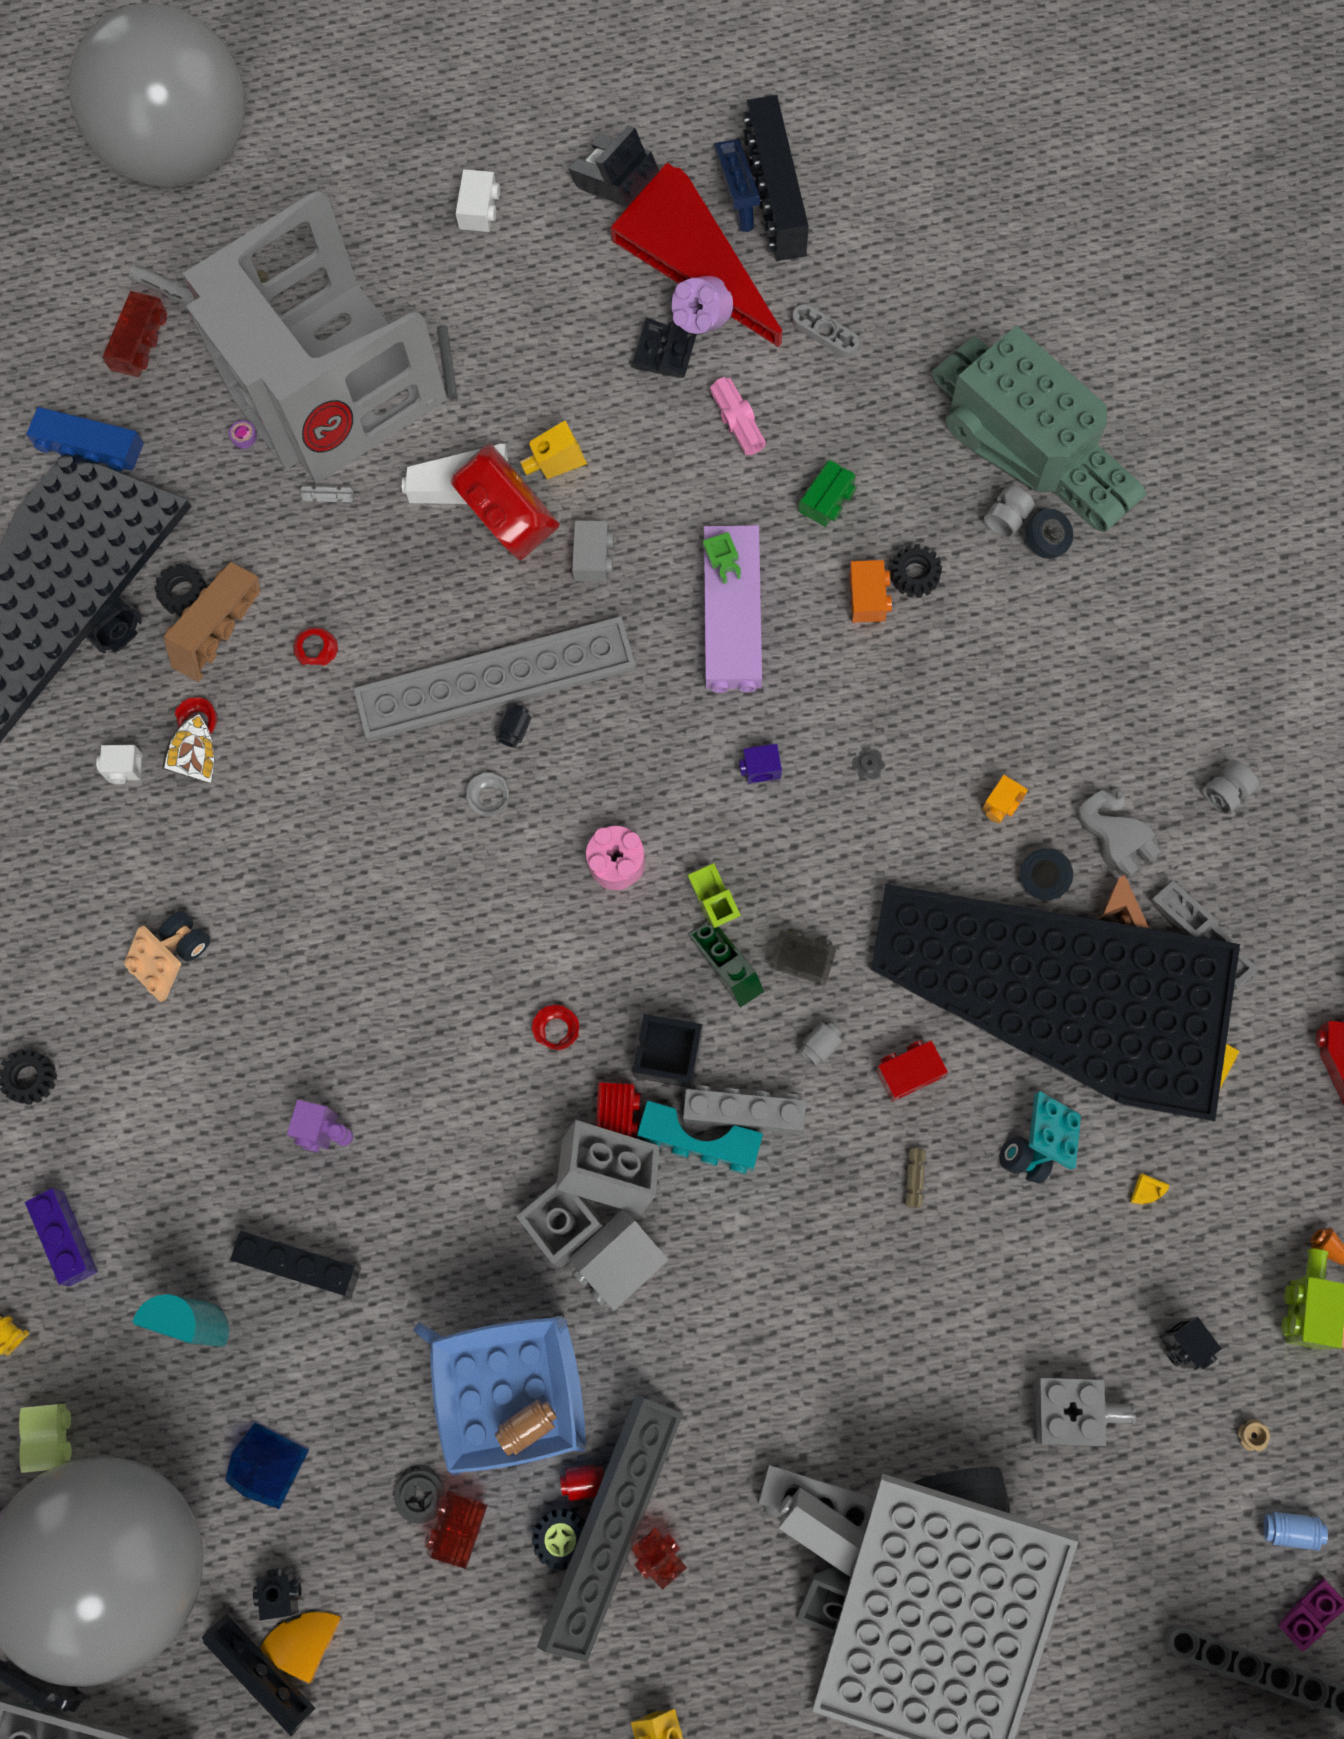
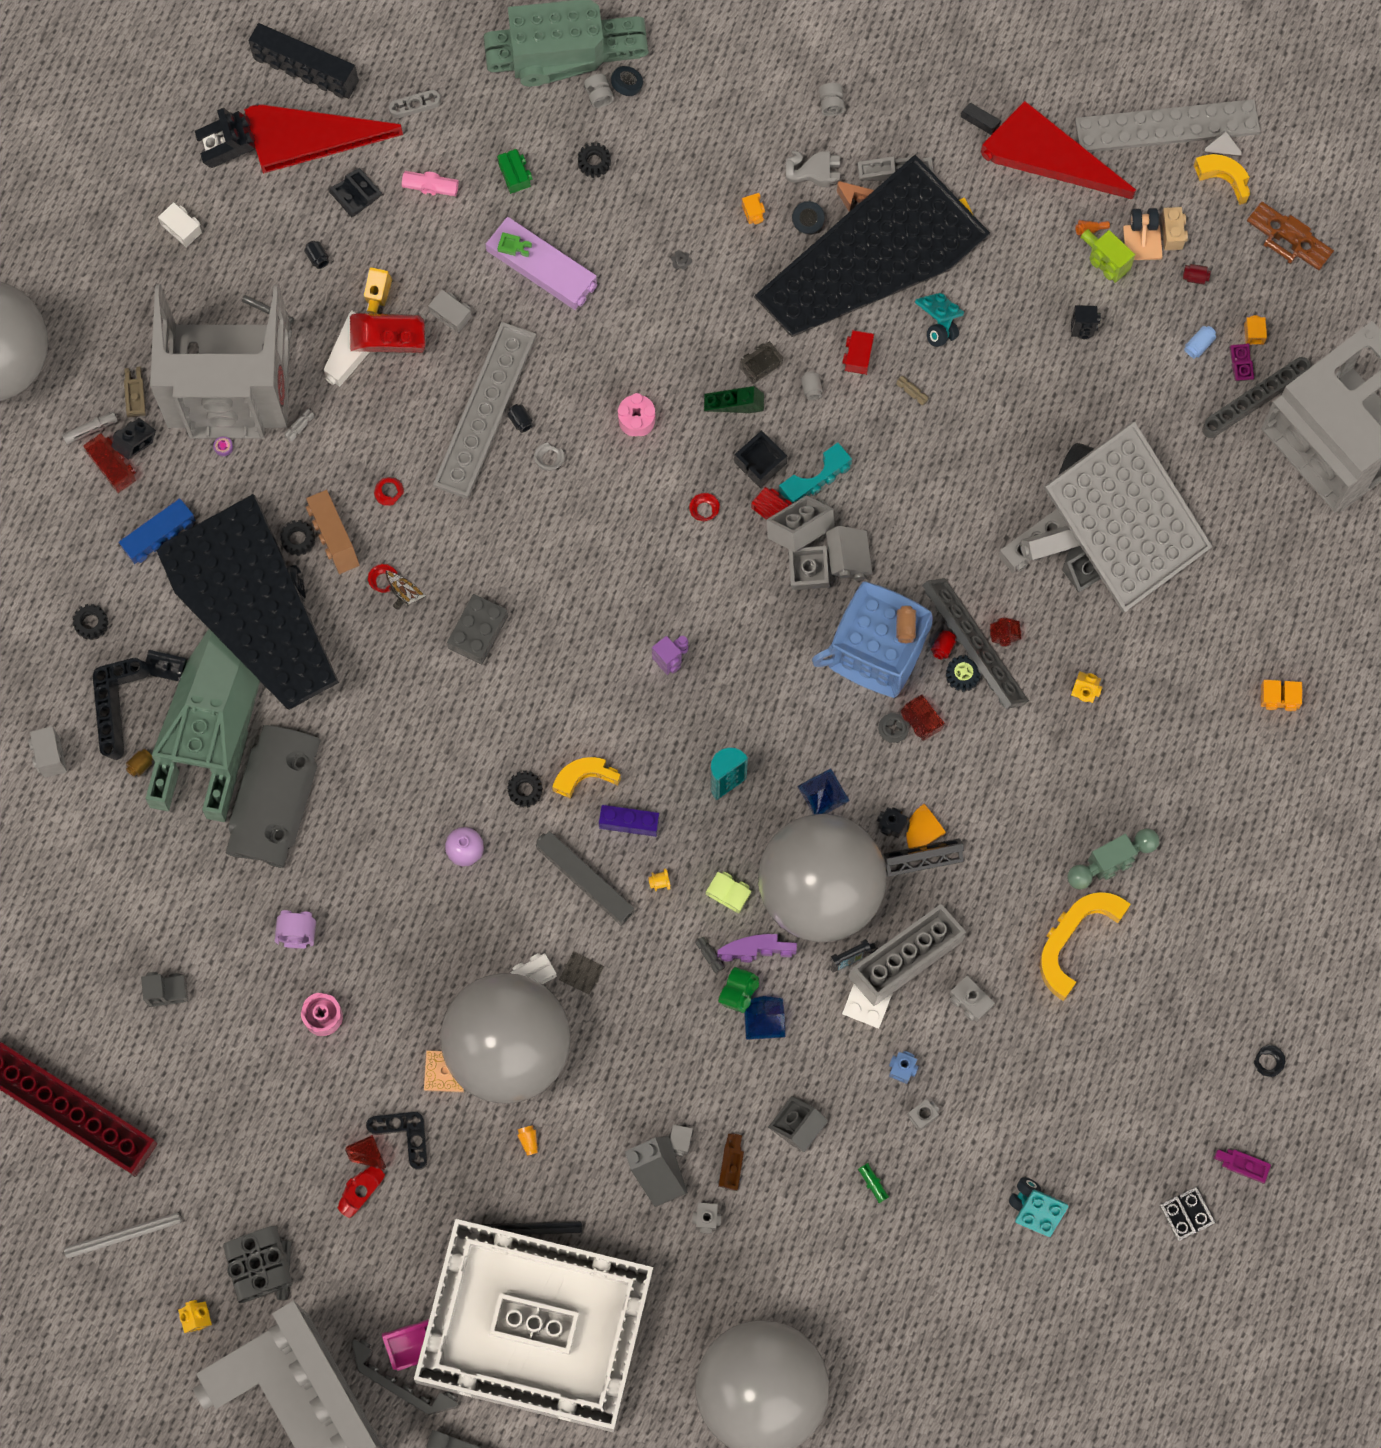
camera: 60 degrees left, 0 degrees up
white brick [96,745,143,784] -> none
light nougat plate [124,911,211,1002] -> none
black arch [230,1231,361,1298] -> none
lavender brick [672,276,733,334] -> none
light grey brick [683,1085,806,1135] -> none
lime brick [687,863,741,928] -> none
dark blue piece [714,139,760,232] -> none
dark purple brick [739,744,782,784] -> none
orange brick [849,560,892,623] -> none
light grey brick [1035,1378,1136,1446] -> none
yellow tile [1130,1173,1170,1205] -> none
tan plate [1238,1419,1270,1451] -> none
none -> black brick [111,418,156,460]
none -> black brick [304,241,329,269]
none -> dark grey brick [447,594,508,665]
none -> yellow arch [552,757,621,798]

